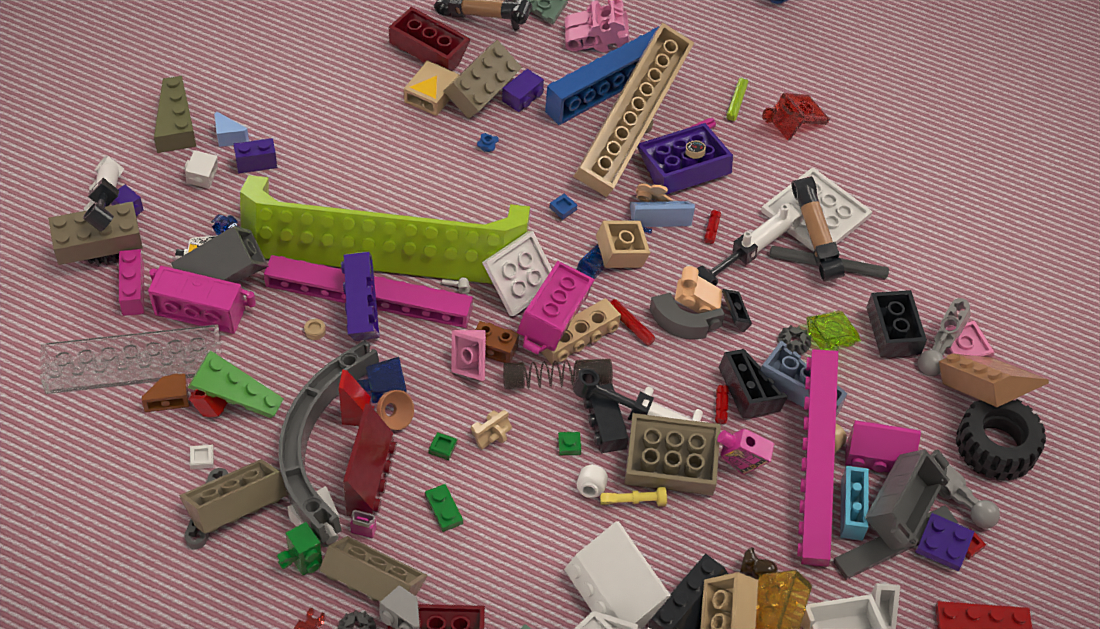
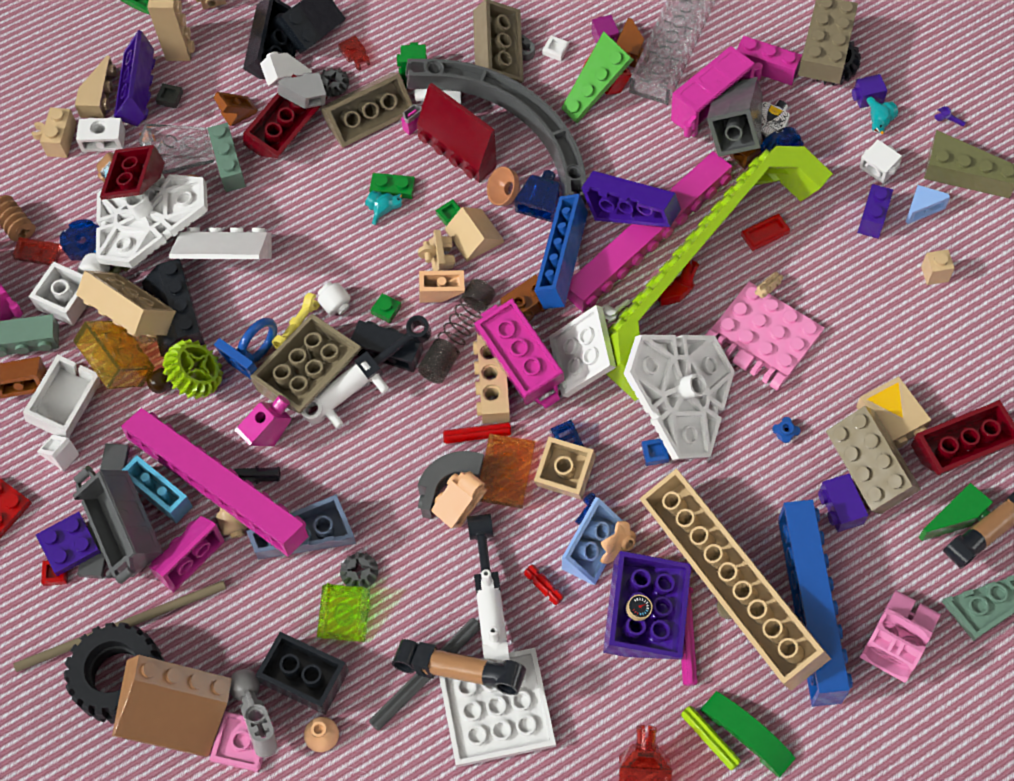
camera: 130 degrees right, 10 degrees up
black piece [83,155,124,232] -> none
tan tile [304,319,326,340] -> none
red slope [339,370,375,426] -> none
bright pink slope [451,330,486,381] -> none
red axle [715,385,729,424] -> none
black wedge [718,349,788,419] -> none
black slope [722,289,752,332] -> none
light grey beam [935,460,1000,529] -> none
none -> dark tan piece [13,580,227,672]
none -> lime gear [162,339,224,400]
none -> blue tile [213,318,278,380]
none -> black axle [234,466,281,484]
none -> light nougat brick [304,717,339,752]
none -> teal animal [365,190,403,225]
none -> light nougat slope [419,270,465,303]
none -> tan slope [445,207,504,262]
none -> clear orange plate [479,434,535,509]
none -> blue brick [534,194,588,309]
none -> magenta brick [591,15,619,44]
none -> white plate [624,335,735,460]
none -> green slope [700,691,796,778]
none -> bright pink hinge [705,281,824,391]
none -> tan axle [755,272,783,298]
none -> teal animal [866,97,898,134]
none -> green slope [918,483,993,541]
none -> tan brick [921,249,955,285]
none -> dark purple hand [934,106,966,127]

